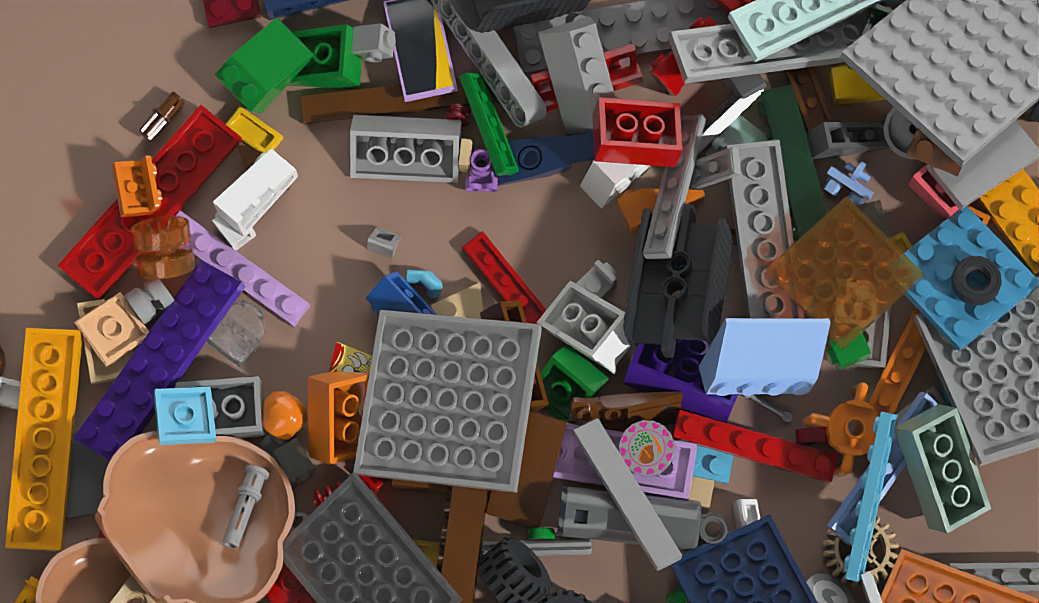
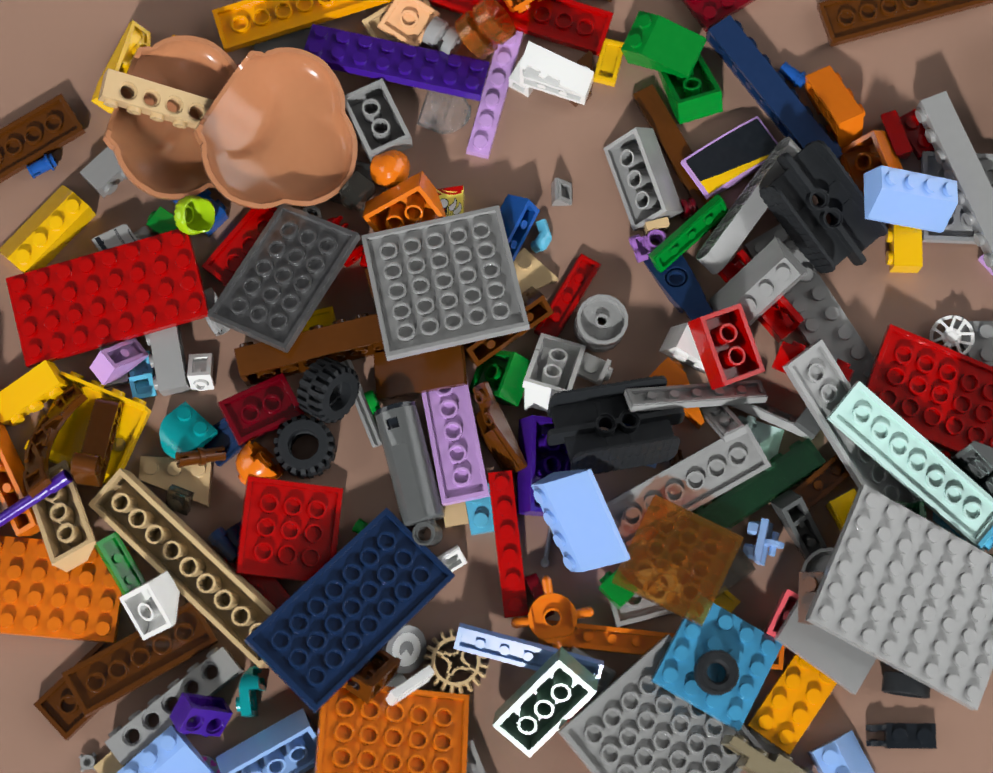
camera: 70 degrees right, 0 degrees up
medium azure plate [153,387,216,445] -> none
light grey pin [221,465,269,550] -> none
light grey brick [351,23,396,62] -> none
light grey tile [573,418,682,571] -> none
tile [619,420,675,477] -> none
medium azure plate [844,412,898,581] -> none
none -> light grey wheel [574,294,628,352]

